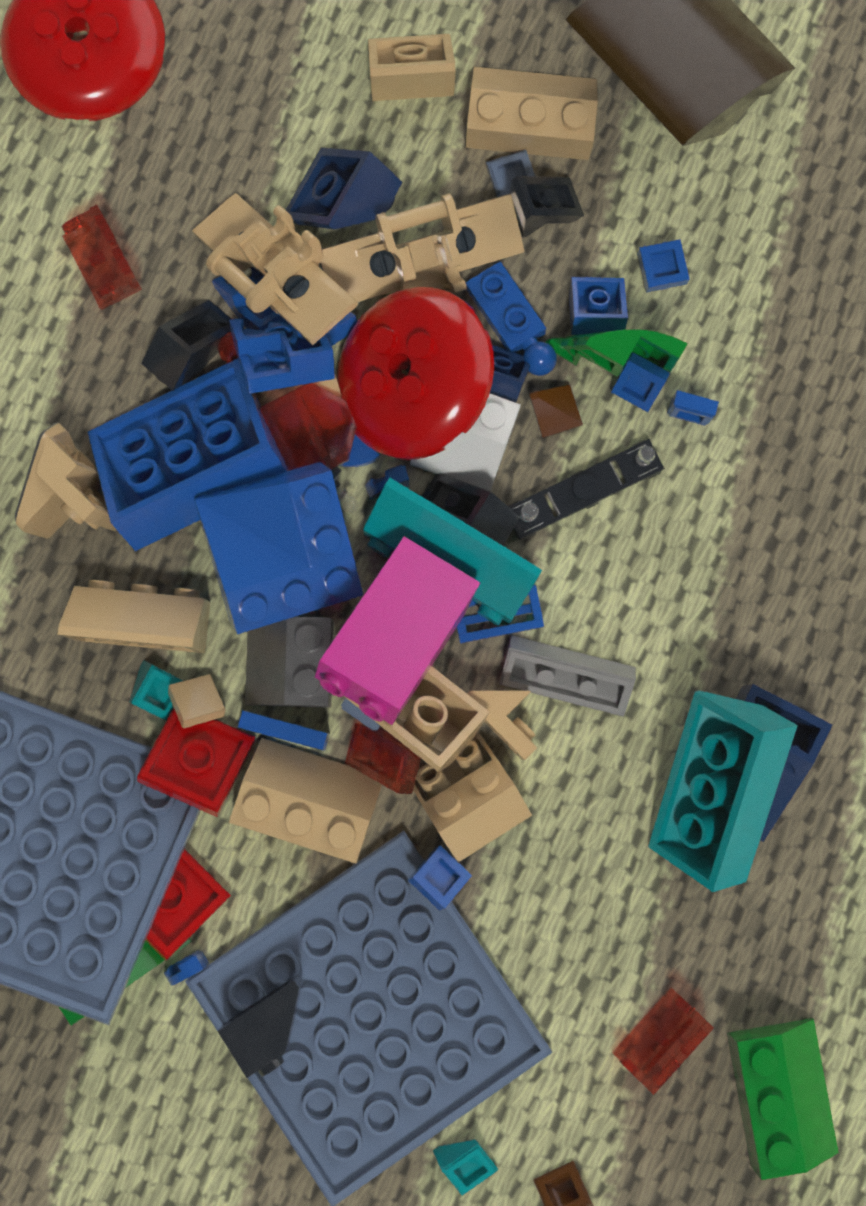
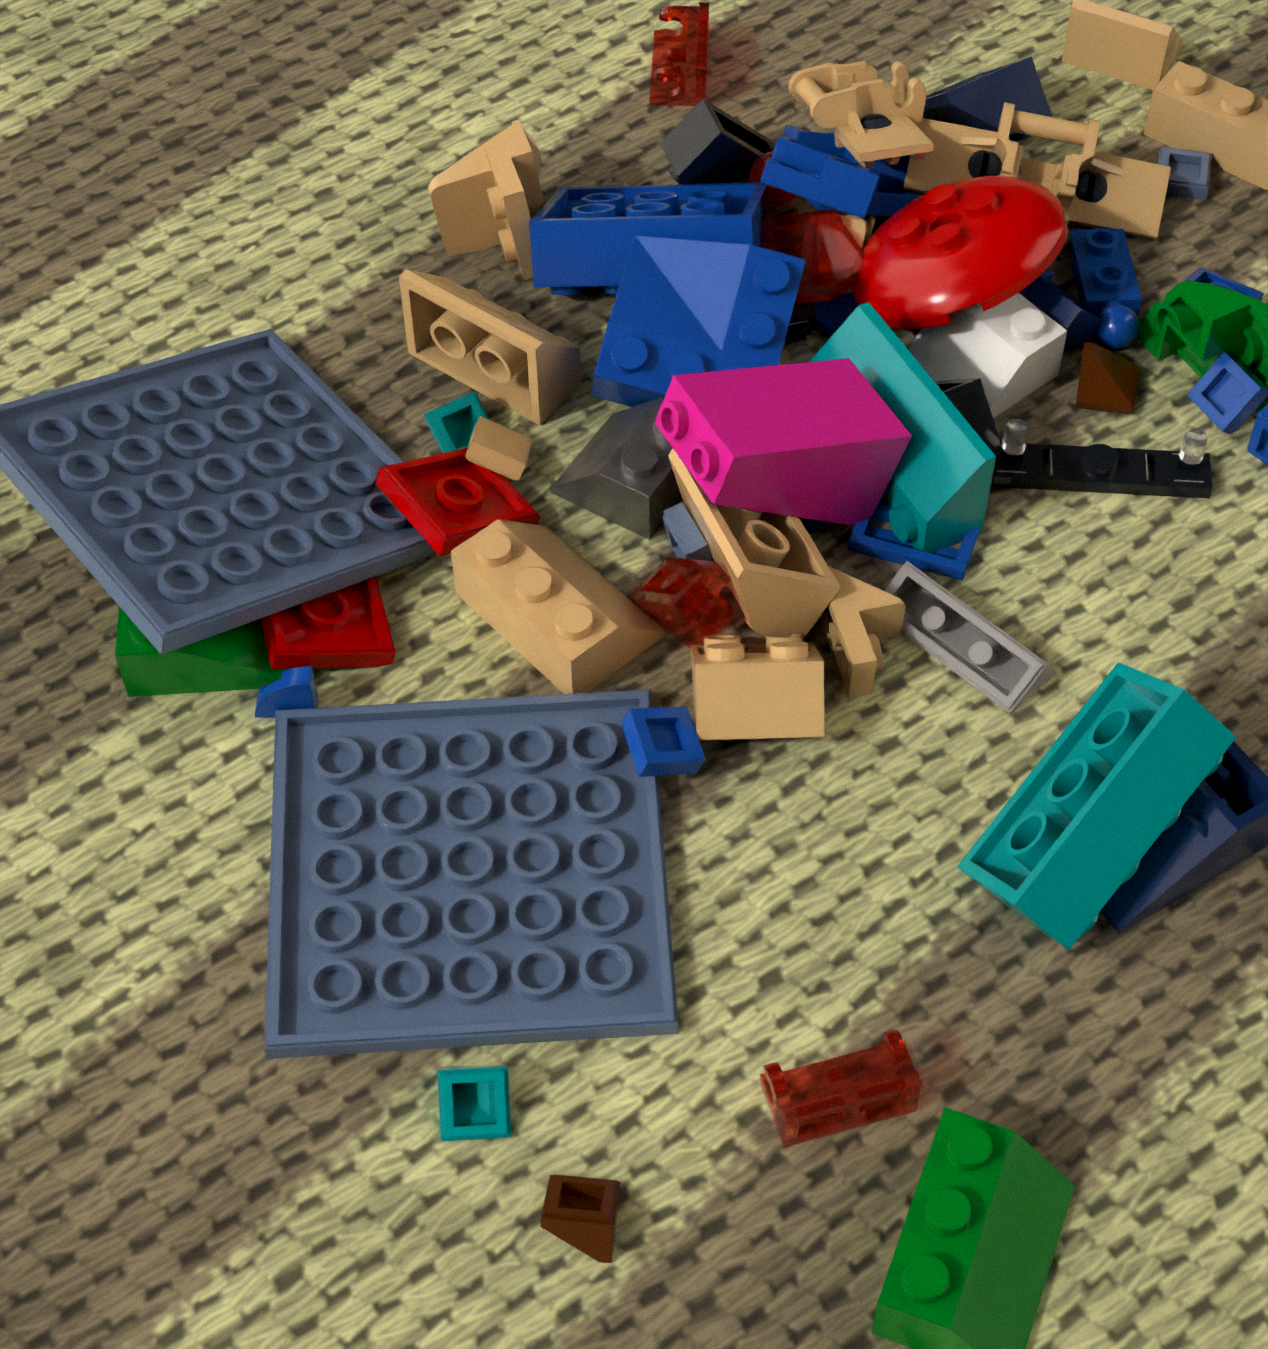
camera: 35 degrees right, 30 degrees down
black slope [217,974,303,1078] -> none
blue tile [238,710,330,750] -> none
black slope [509,176,584,238] -> none

